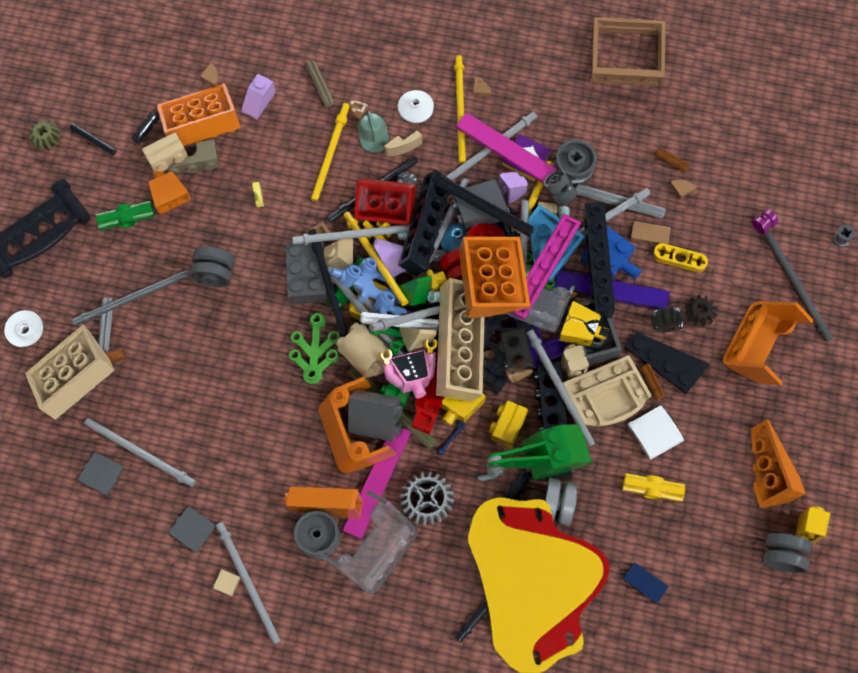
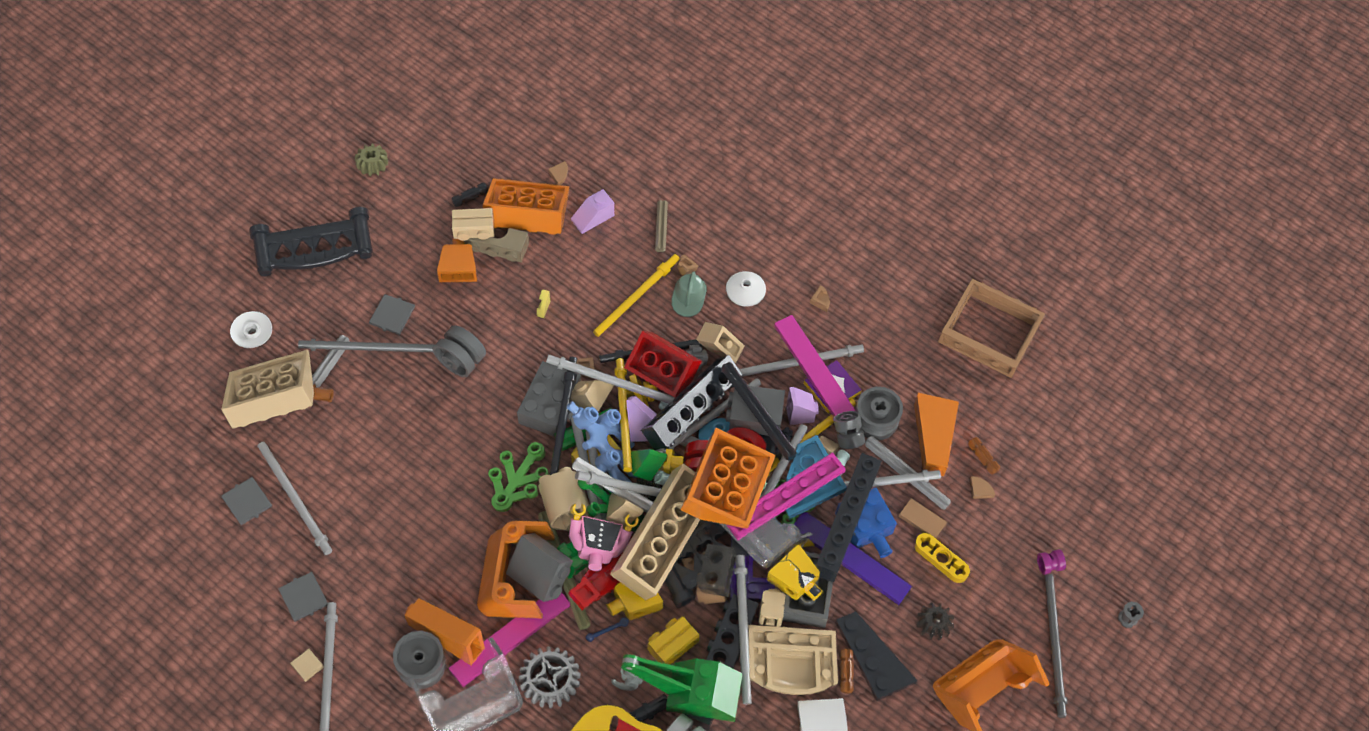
camera: 20 degrees right, 10 degrees down
black bar [70,123,117,156] -> none
green piece [96,201,155,231] -> none
tan slope [384,130,422,157] -> none
yellow bar [454,55,466,164] -> none
clear smoke gear [651,307,685,333] -> none
none -> dark grey piece [369,294,415,335]
none -> tan slope [696,322,745,363]
none -> orange slope [914,393,959,476]

